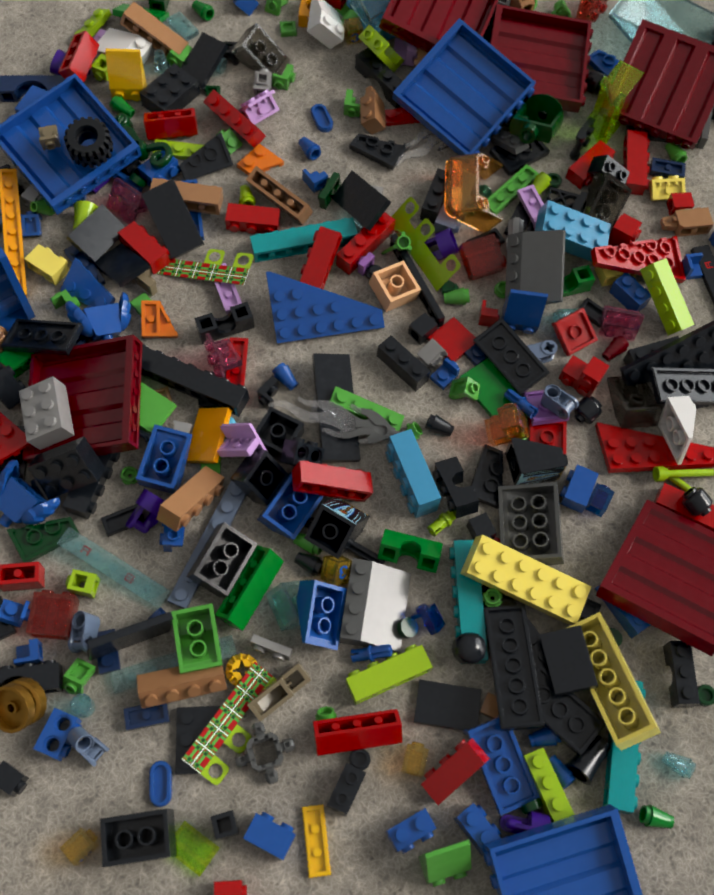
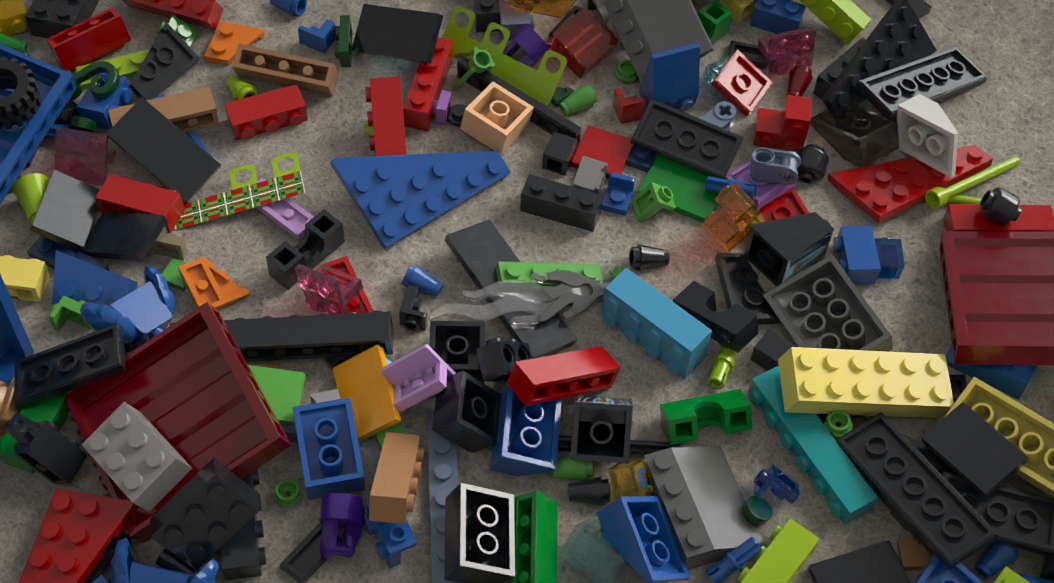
camera: 25 degrees left, 10 degrees down
teal brick [250,217,358,263] -> none
black hair [452,632,487,664] -> none

